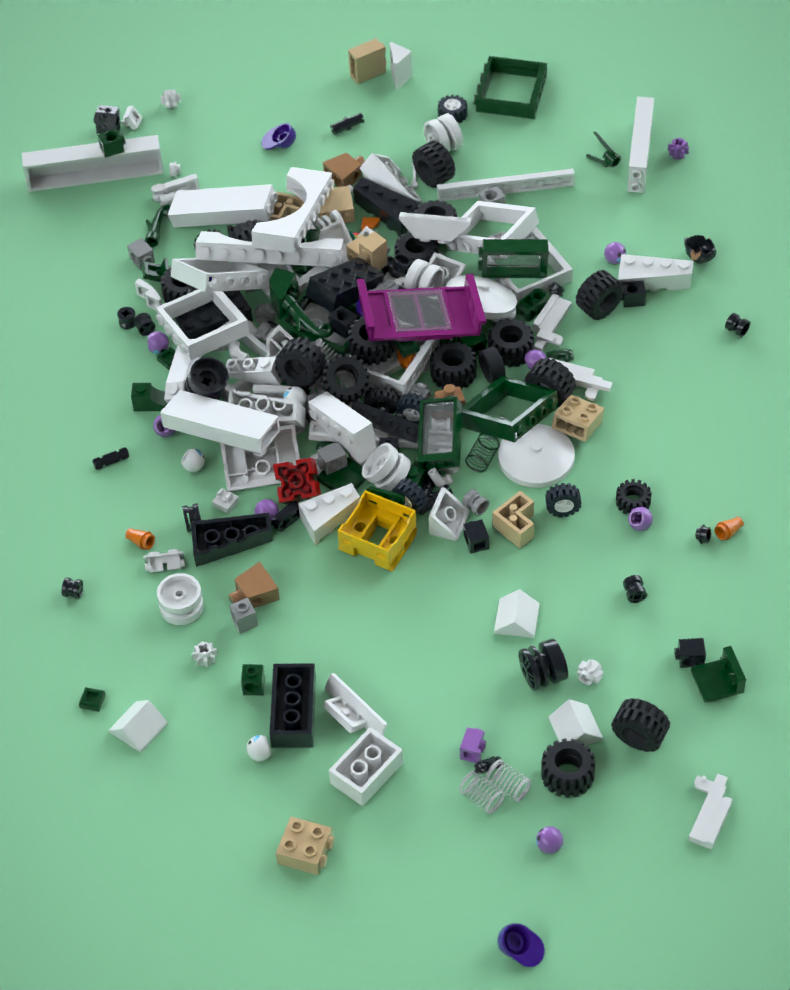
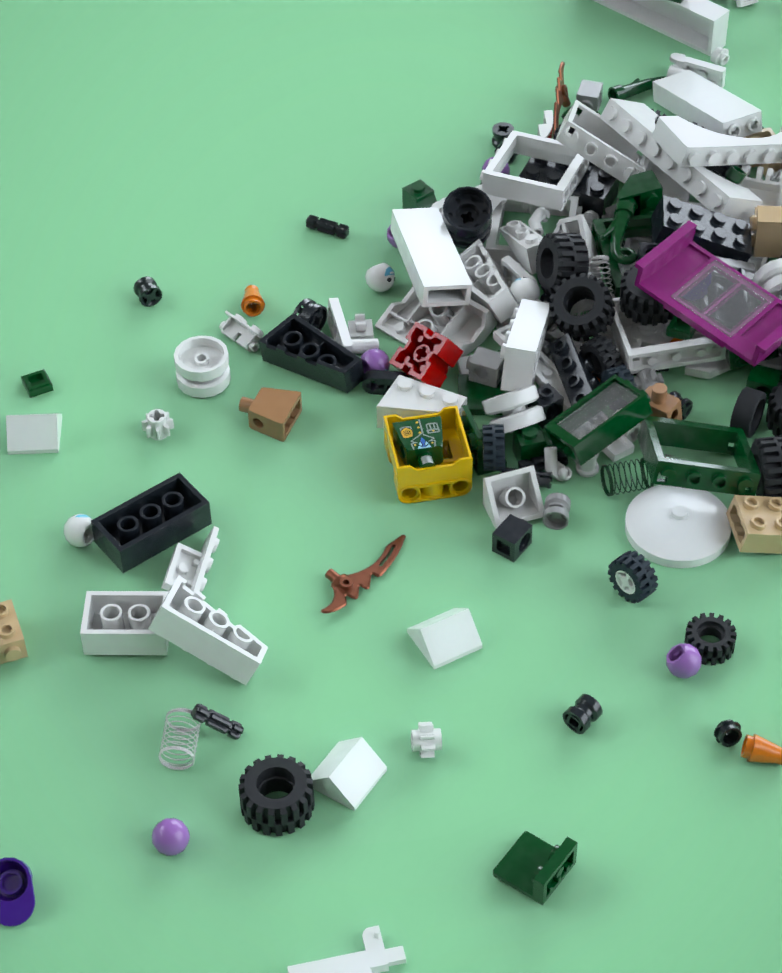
camera: 50 degrees right, 5 degrees down
light grey brick [229,598,258,634] -> none
dark green brick [241,664,265,696] -> none
black tyre [430,342,477,390] -> none
medium lavender brick [460,727,486,763] -> none
white piece [485,759,531,802] -> none
tan brick [492,491,534,549] -> none
black wheel [518,638,568,691] -> none
black tyre [611,698,670,752] -> none
black brick [674,638,706,668] -> none
none -> white wedge [148,575,268,685]
none -> copper piece [321,535,406,613]
none -> white piece [327,298,379,354]
none -> dark green torso [392,416,443,468]
none -> copper piece [553,61,571,139]

